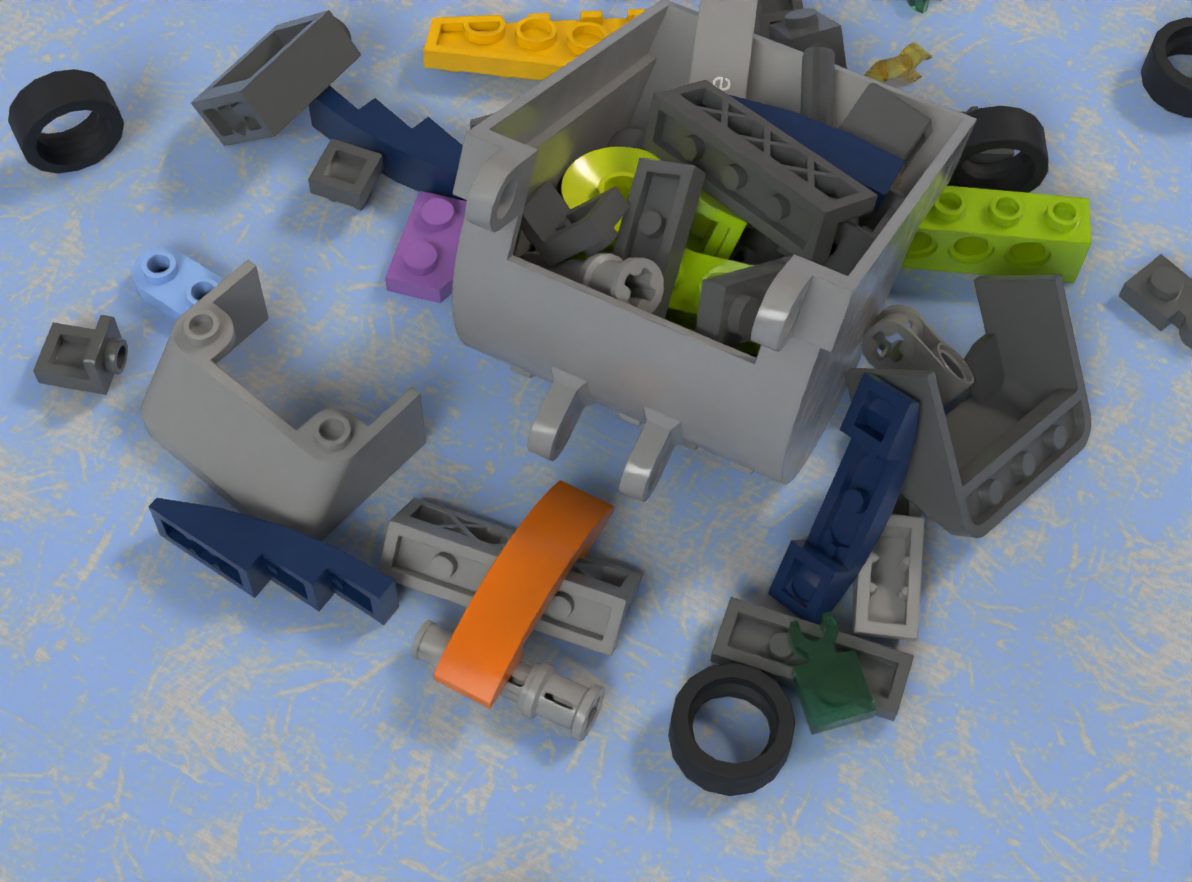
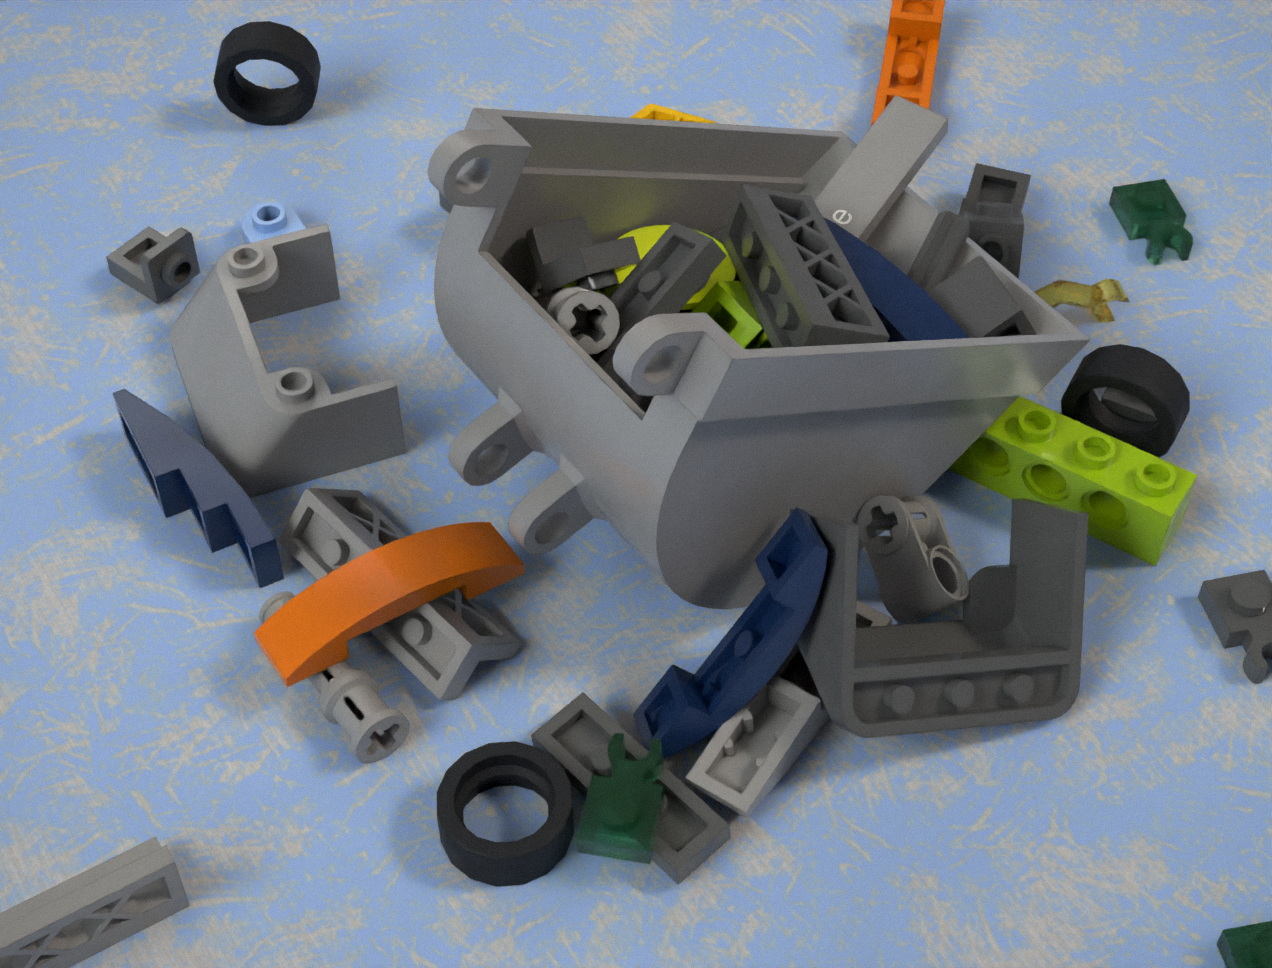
camera: 30 degrees right, 10 degrees down
dark grey window [191,10,361,146] -> none

